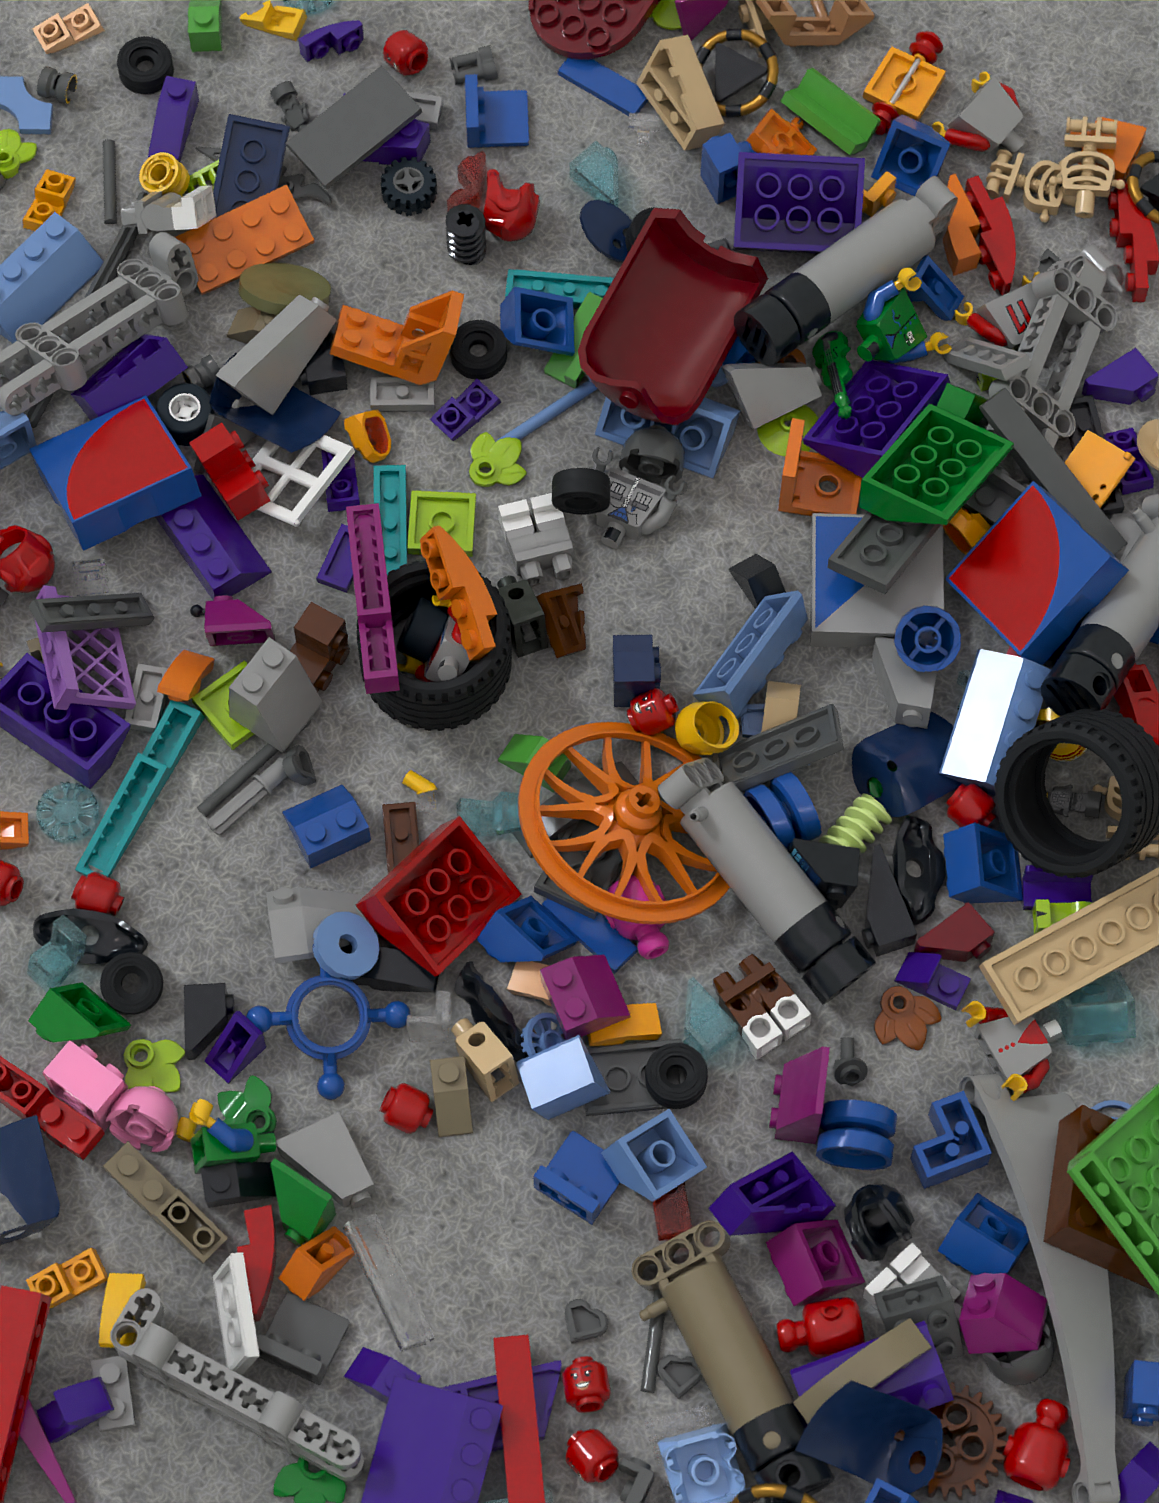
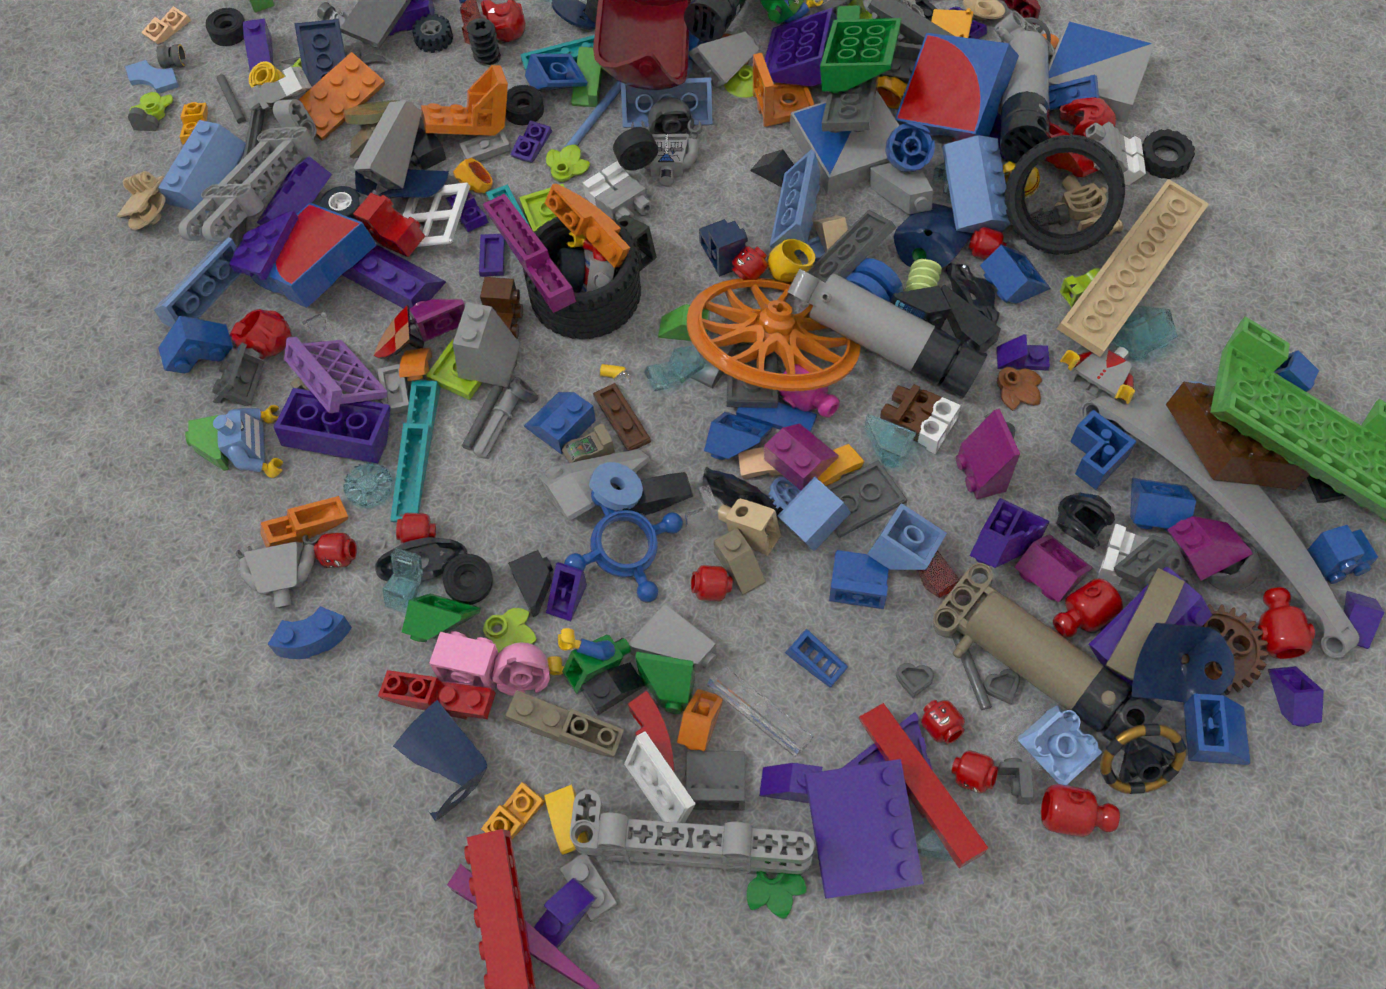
camera: 20 degrees left, 5 degrees down
dark grey tile [28,593,154,633] -> none
dark grey wheel [181,355,220,390] -> none
green plate [217,1075,277,1133] -> none
red slope [355,816,522,977] -> none
reddish brown wing [536,583,586,659] -> none
black tyre [645,1043,708,1109] -> none
green piece [812,331,853,419] -> none
blue wheel [816,1100,897,1171] -> none
dark red slope [914,902,995,962] -> none
dark purple panel [1022,865,1093,910] -> none
none -> dark purple wing [229,211,298,280]
none -> shield [374,305,425,359]
none -> dark tan leg [562,423,615,463]
none -> blue slope [785,629,848,688]

